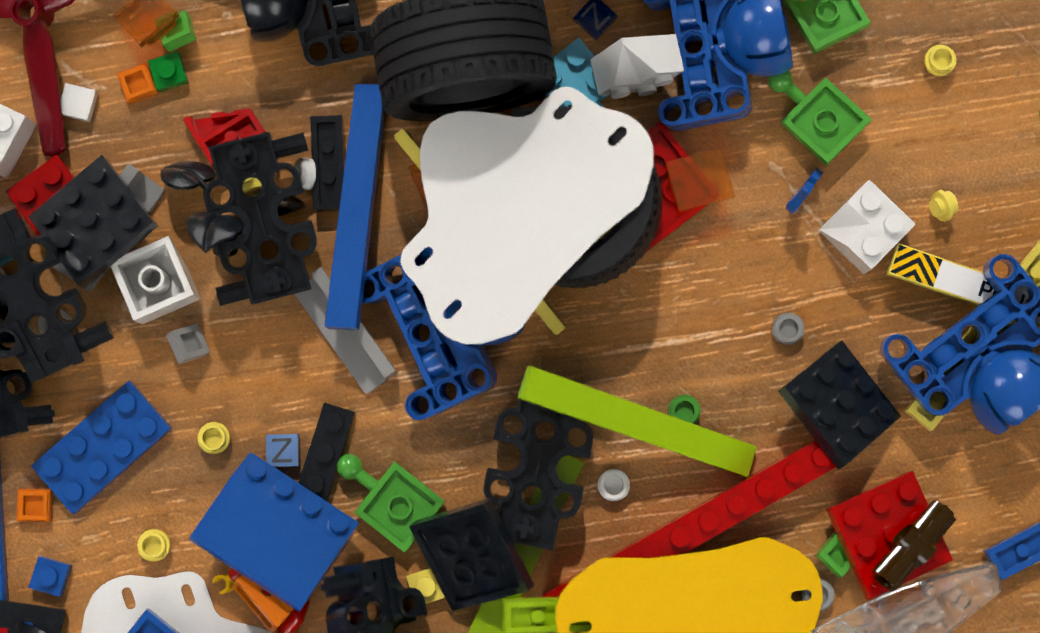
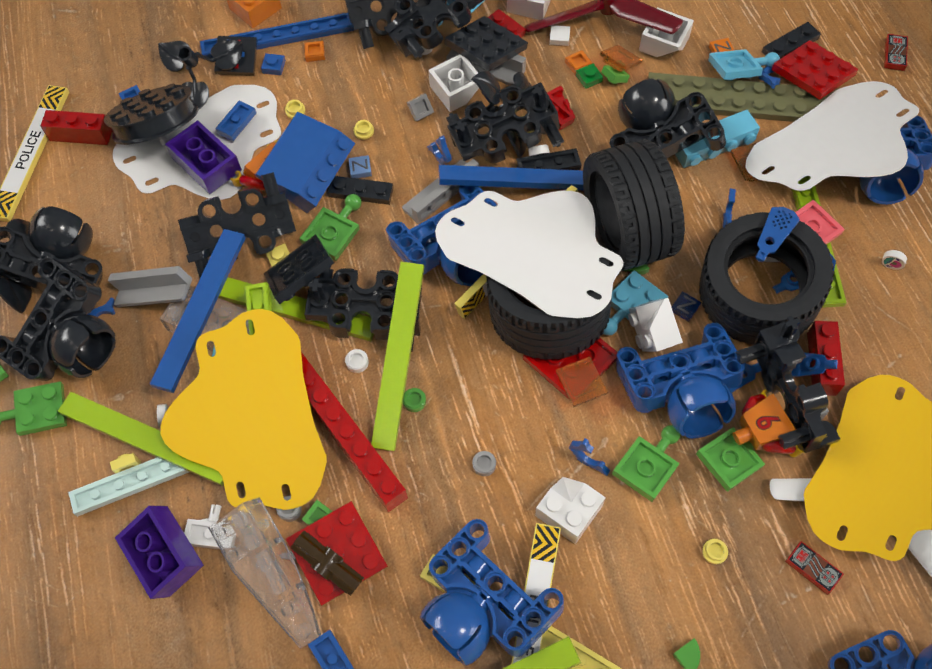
camera: 85 degrees right, 20 degrees down
blue plate [31,380,173,514] -> none
black plate [778,340,901,470] -> none
light yellow plate [929,190,958,222] -> none
none -> blue helmet [427,135,452,165]

